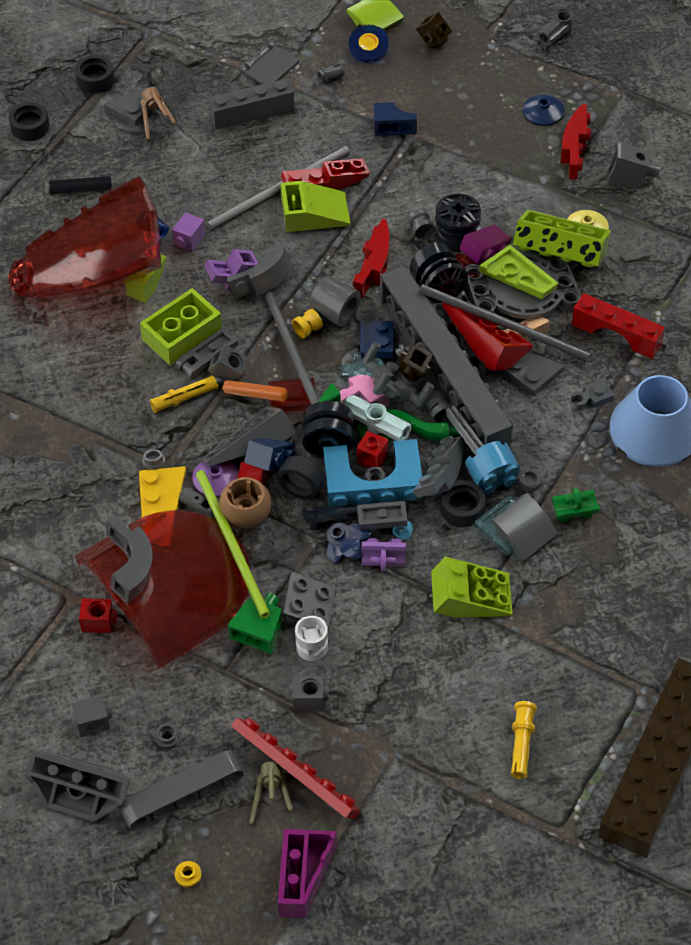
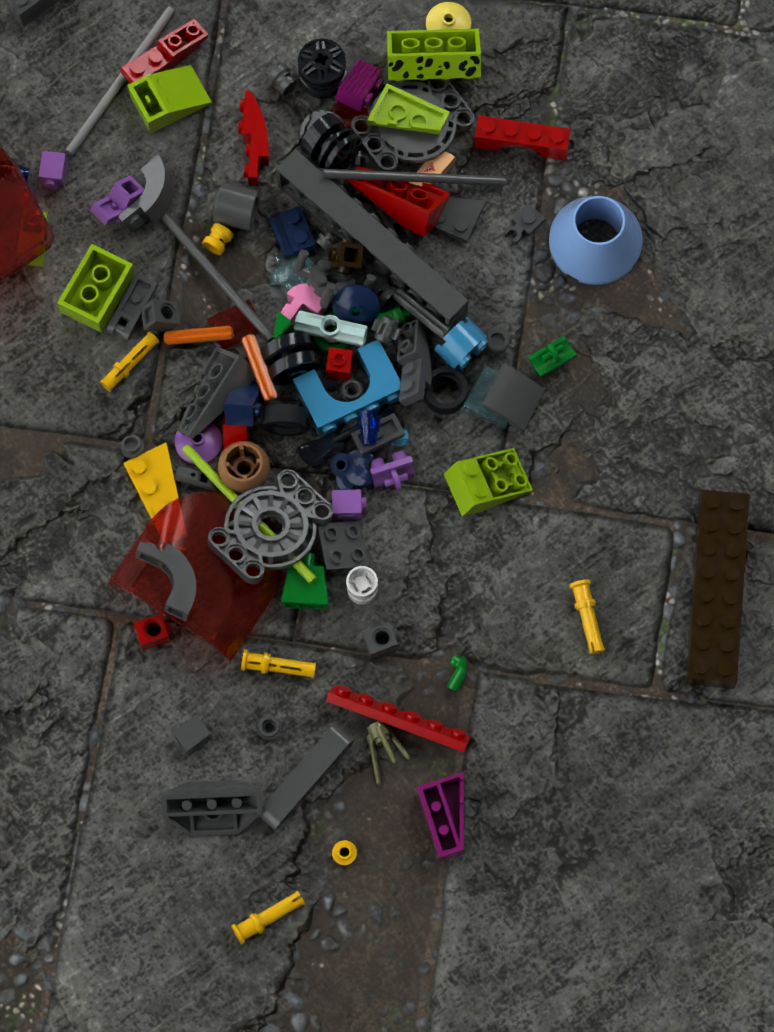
camera: 20 degrees left, 20 degrees up
none -> dark grey piece [208,469,333,584]
none -> yellow pin [231,891,305,945]
none -> yellow pin [241,649,316,678]
none -> orange axle [242,334,277,402]
none -> dark blue dish [332,285,380,326]
none -> medium lavender brick [332,489,367,520]
none -> clear blue cone [357,410,381,446]
none -> dark grey gear [371,315,402,344]
none -> green arm [447,655,467,692]

